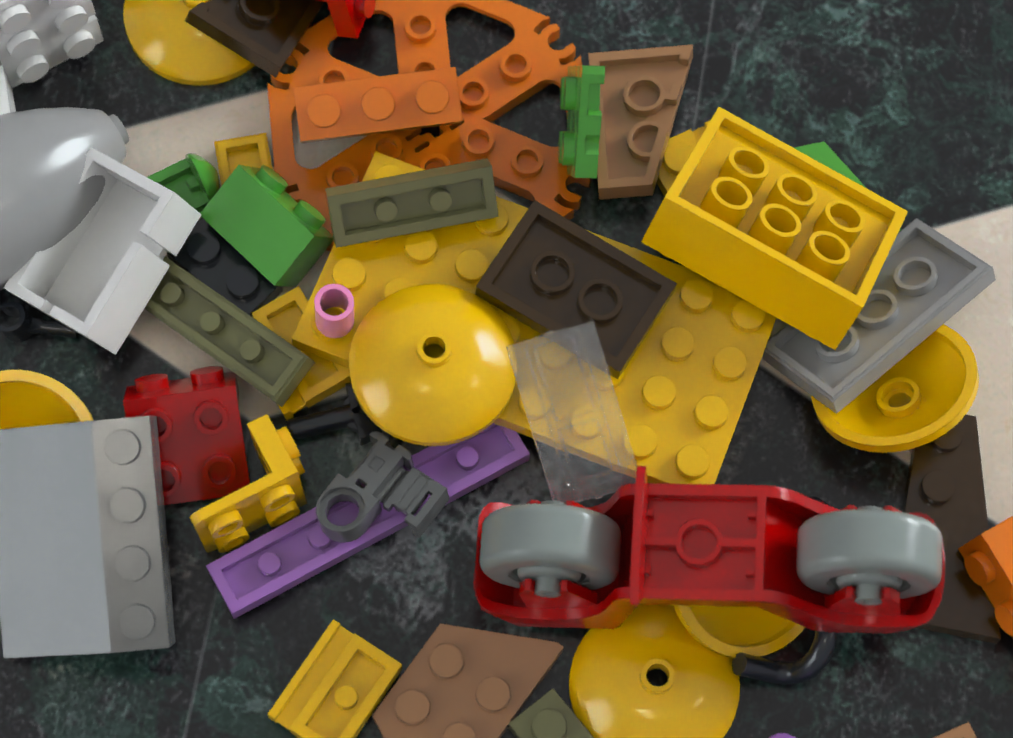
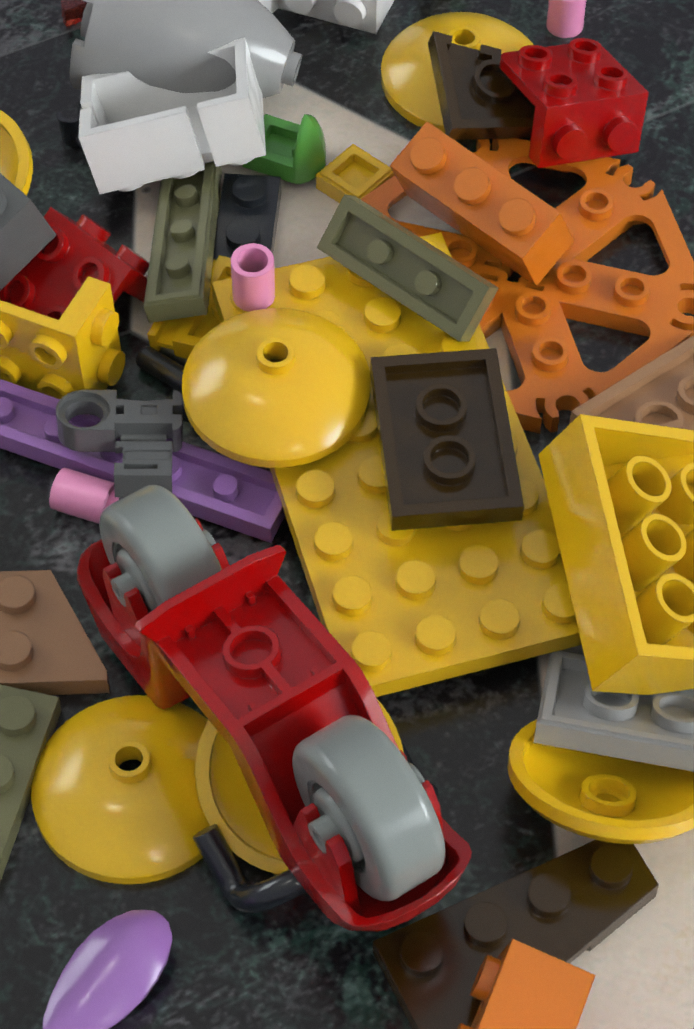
camera: 55 degrees right, 15 degrees down
bright green brick [200,165,334,287] -> none
clear piece [506,320,637,503] -> none
bright green wing [558,65,605,179] -> none
none -> bright pink hinge [49,467,119,524]

